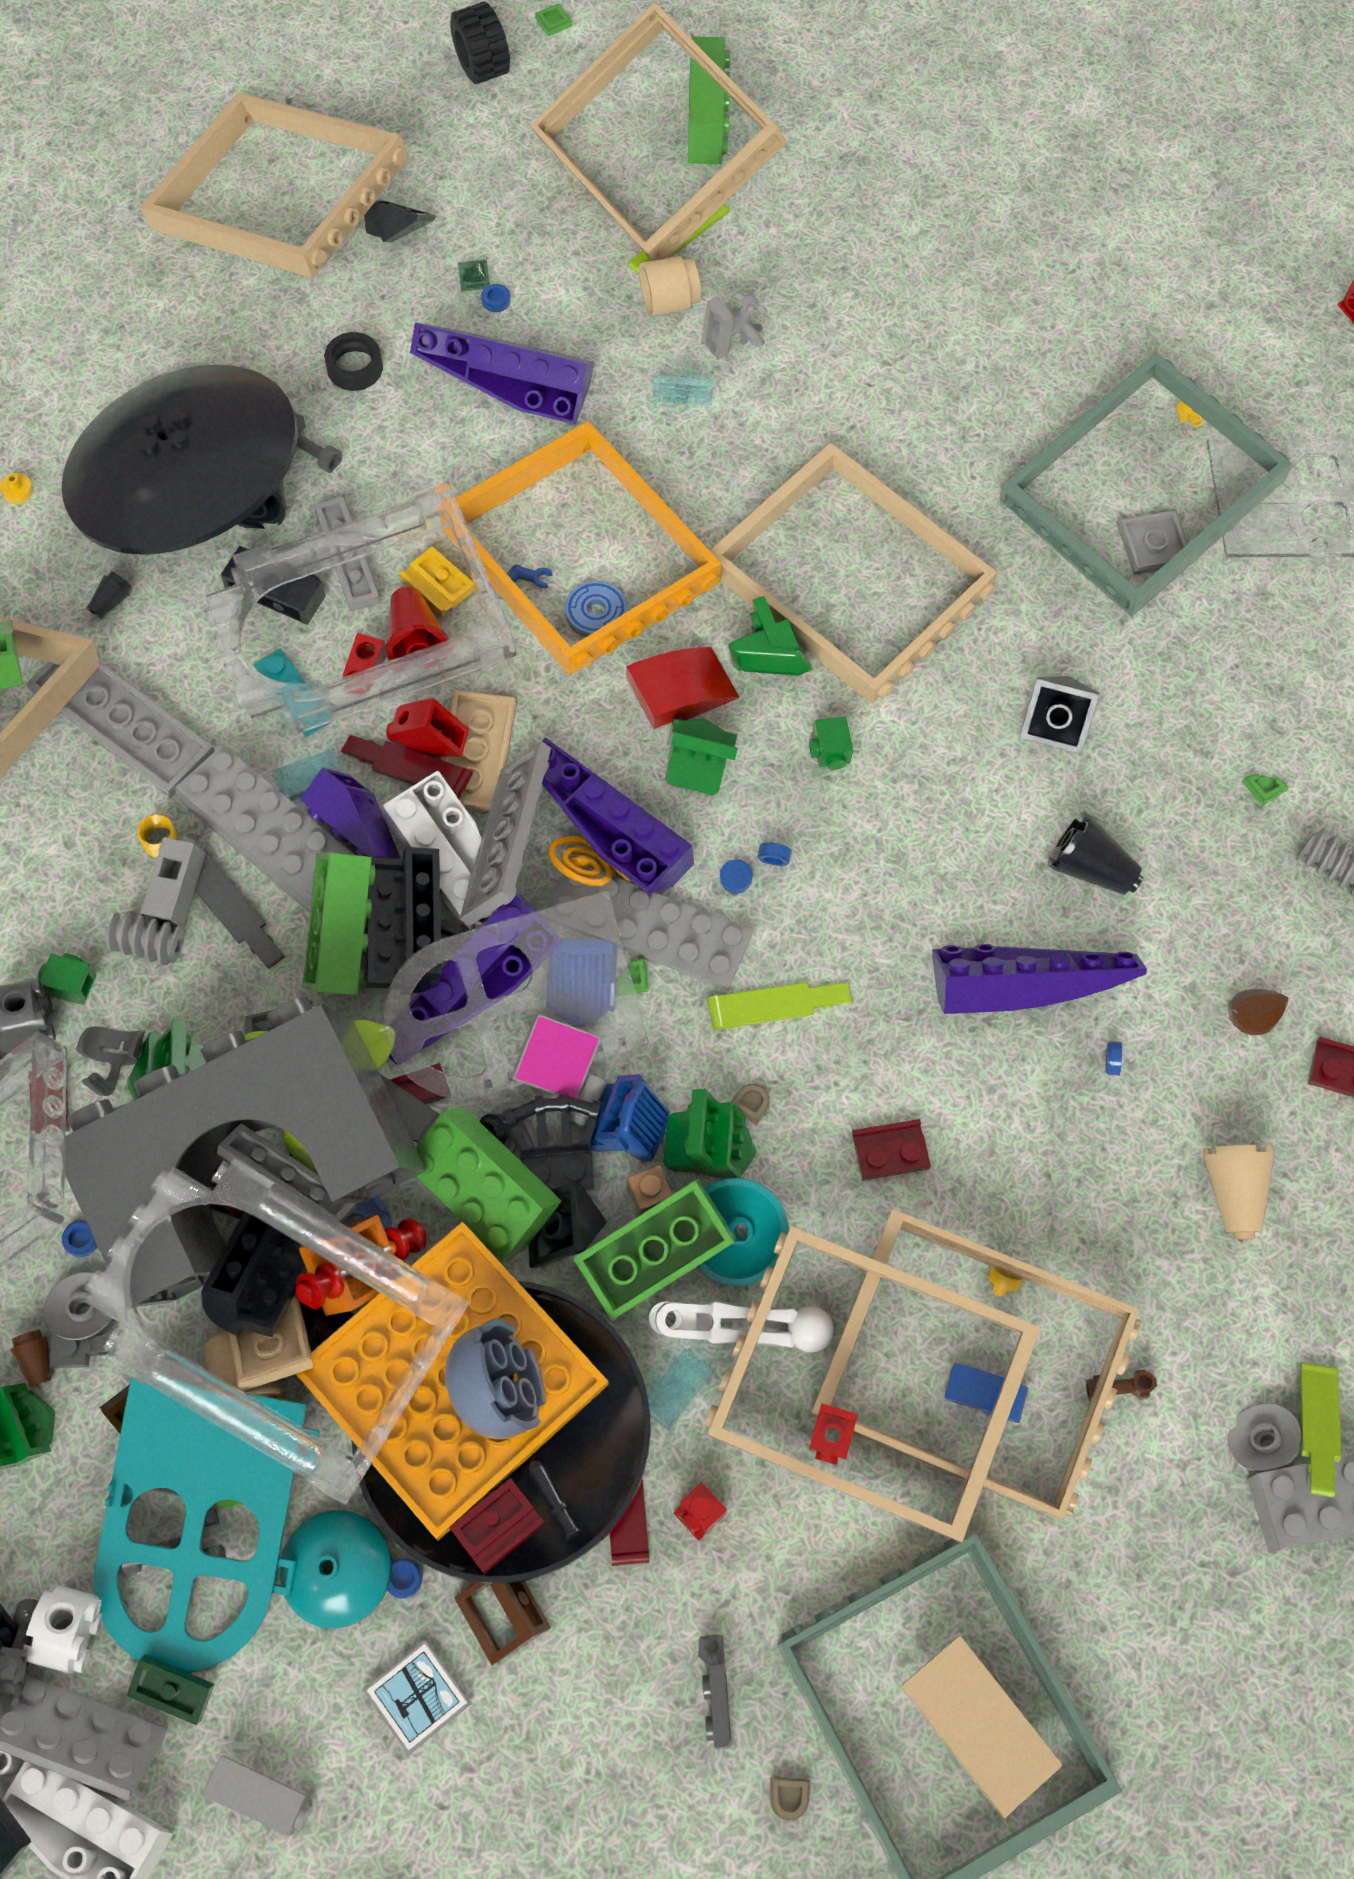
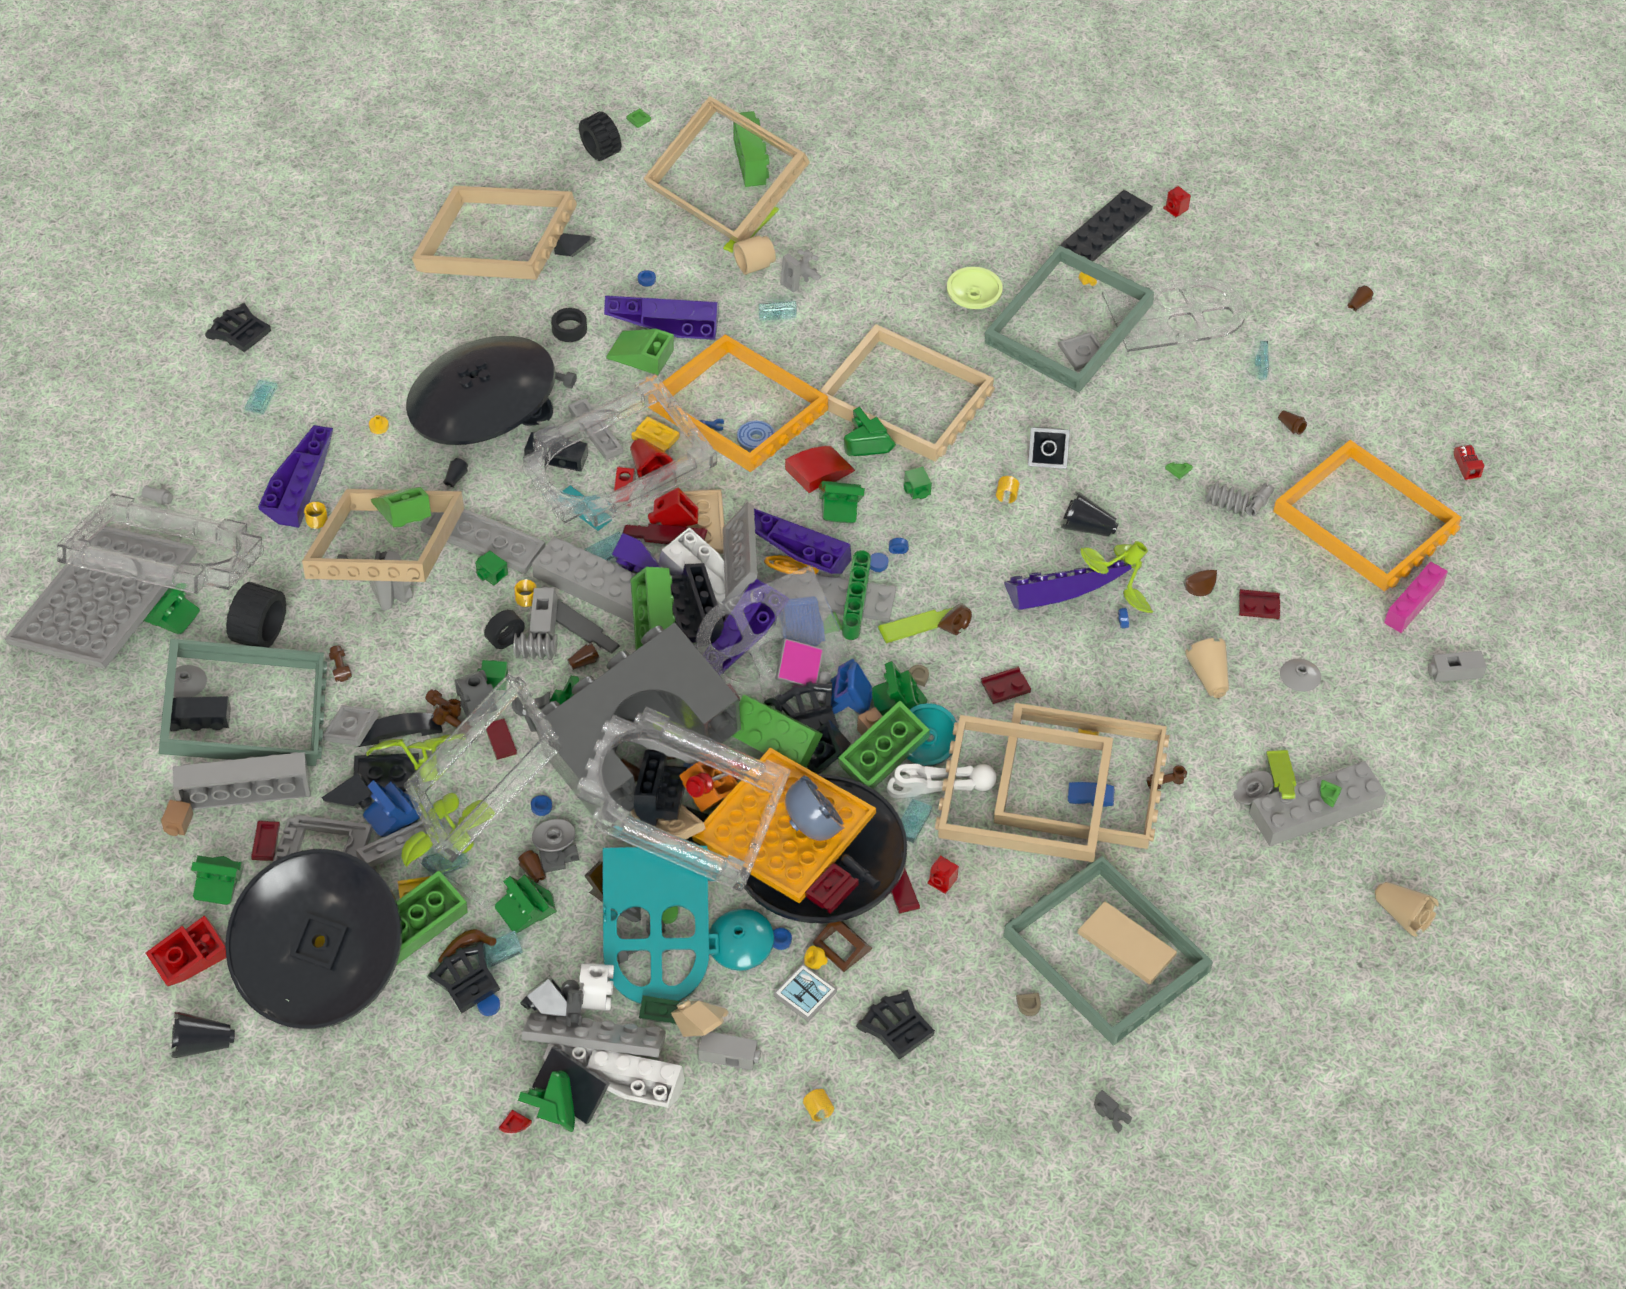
camera: 10 degrees left, 15 degrees down
clear green tile [458,260,490,291] -> none
dark grey hinge [698,1635,732,1749] -> none
red brick [809,1403,858,1465] -> none
none -> green brick [475,550,508,586]
none -> black tyre [484,609,525,649]
none -> reddish brown cone [567,643,600,670]
none -> bright green slope [606,329,674,375]
none -> tan slope [671,999,728,1037]
none -> yellow tile [804,946,828,970]
none -> green beam [842,550,871,640]
none -> black plate [856,990,935,1059]
none -> reddish brown piece [938,603,972,635]
none -> yellowish green dish [947,267,1003,309]
none -> yellow piece [996,476,1020,503]
none -> black plate [1059,190,1153,261]
none -> lime plant [1080,541,1154,613]

